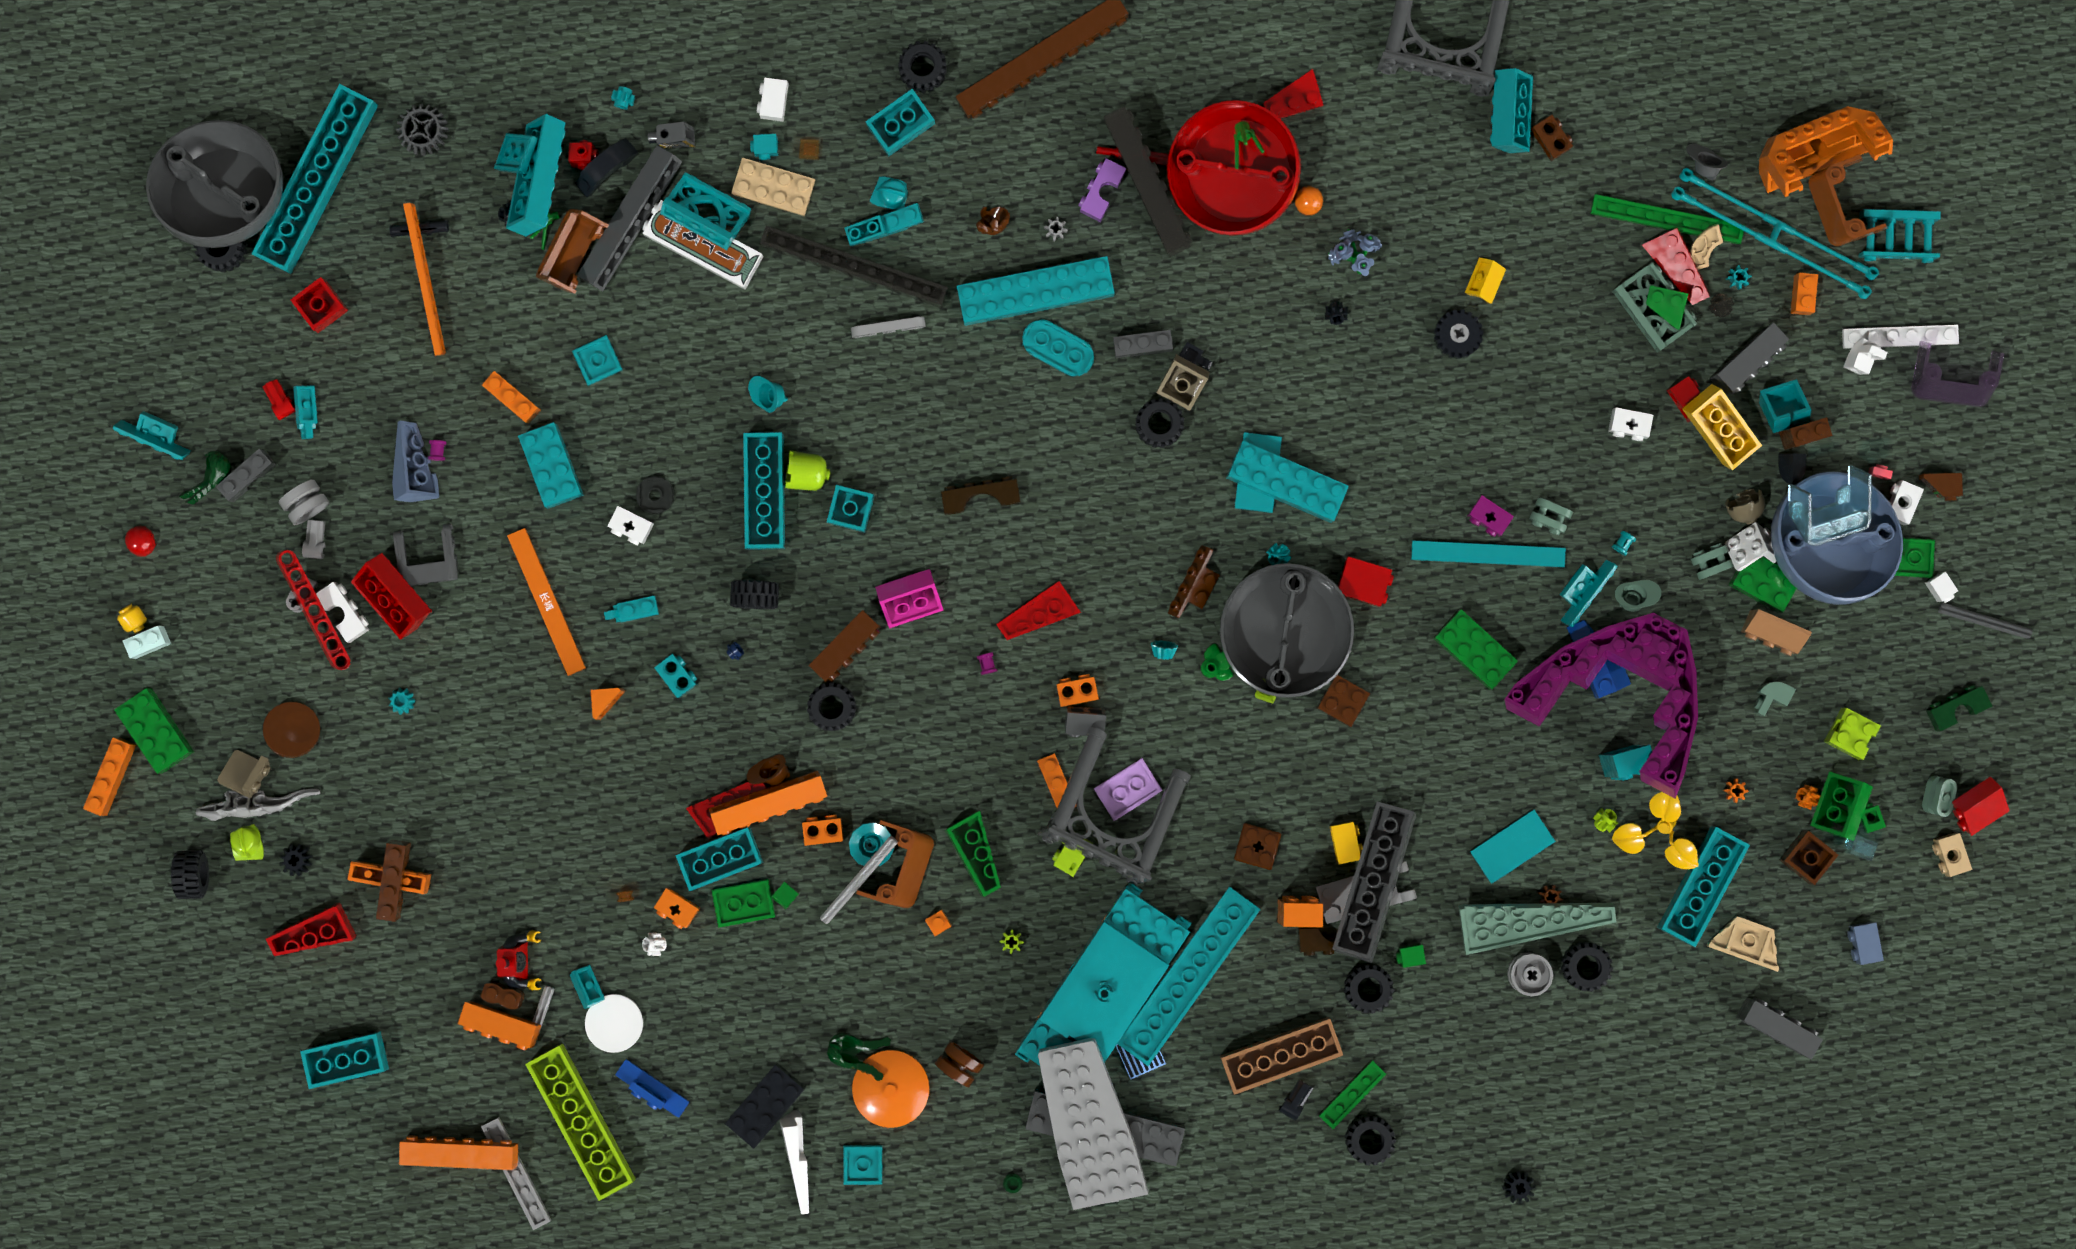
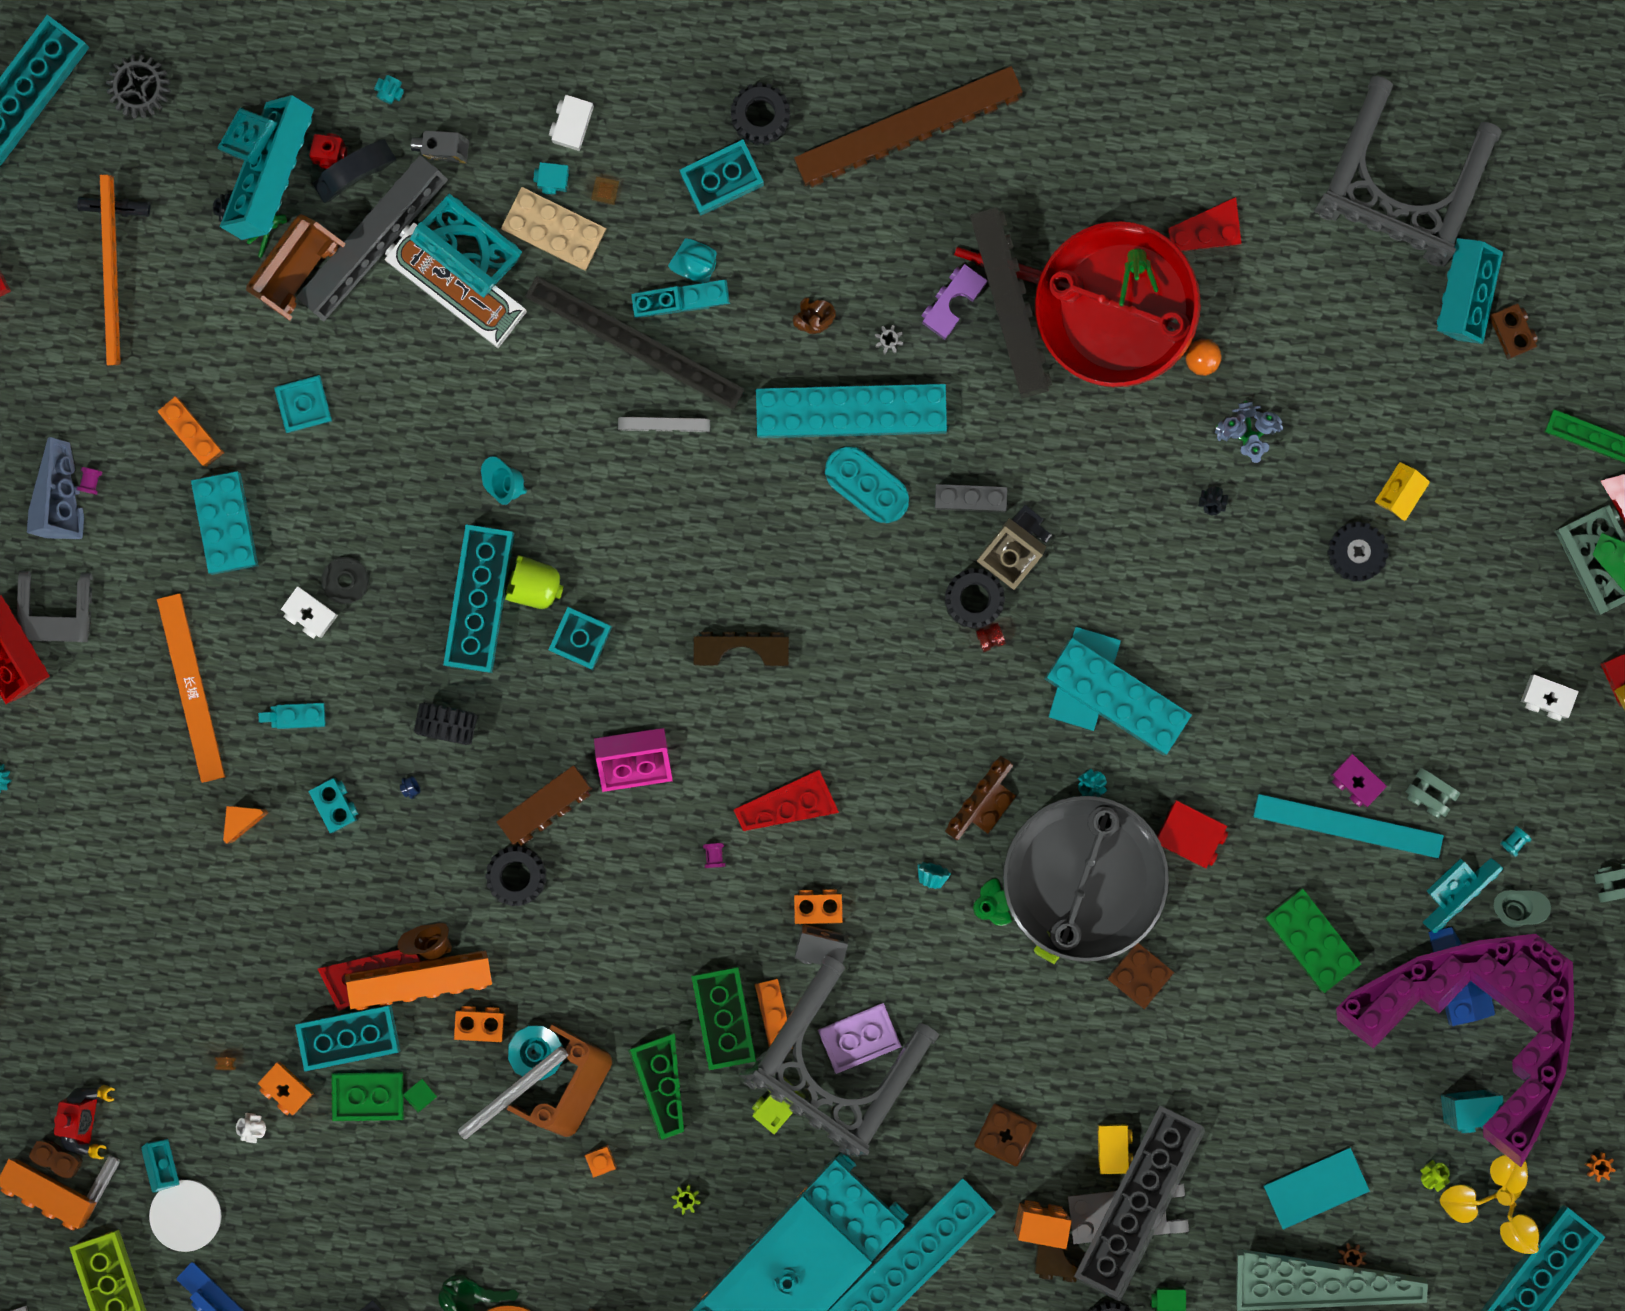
camera: 10 degrees right, 0 degrees up
none -> green brick [691,966,756,1070]
none -> clear red wheel [976,623,1006,653]

